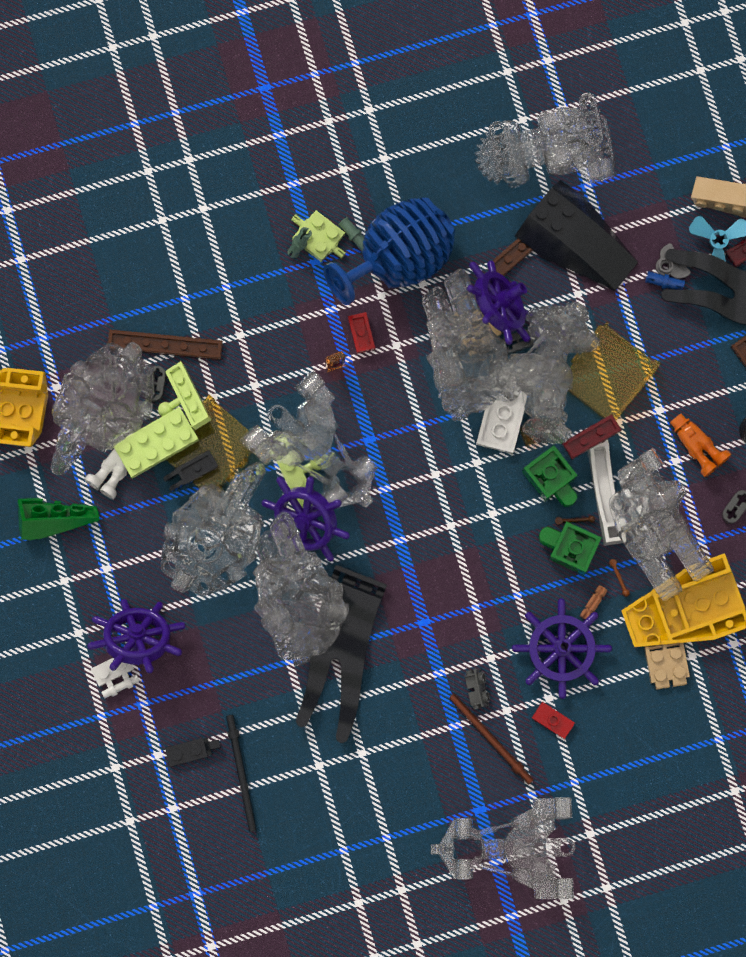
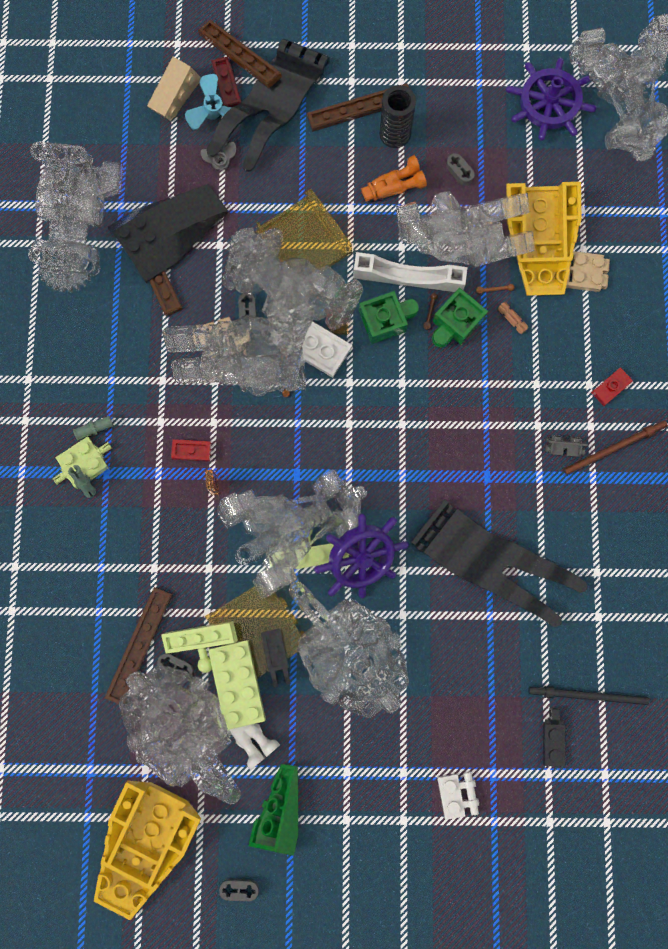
camera: 70 degrees left, 0 degrees up
dark purple piece [87,599,186,673] -> none
clear piece [253,512,349,666] -> none
blue plant [323,198,455,305] -> none
dark purple piece [467,260,532,345] -> none
dark purple piece [512,598,612,699] -> none
dark red tile [562,414,622,460] -> none
blue pin [645,271,685,290] -> none

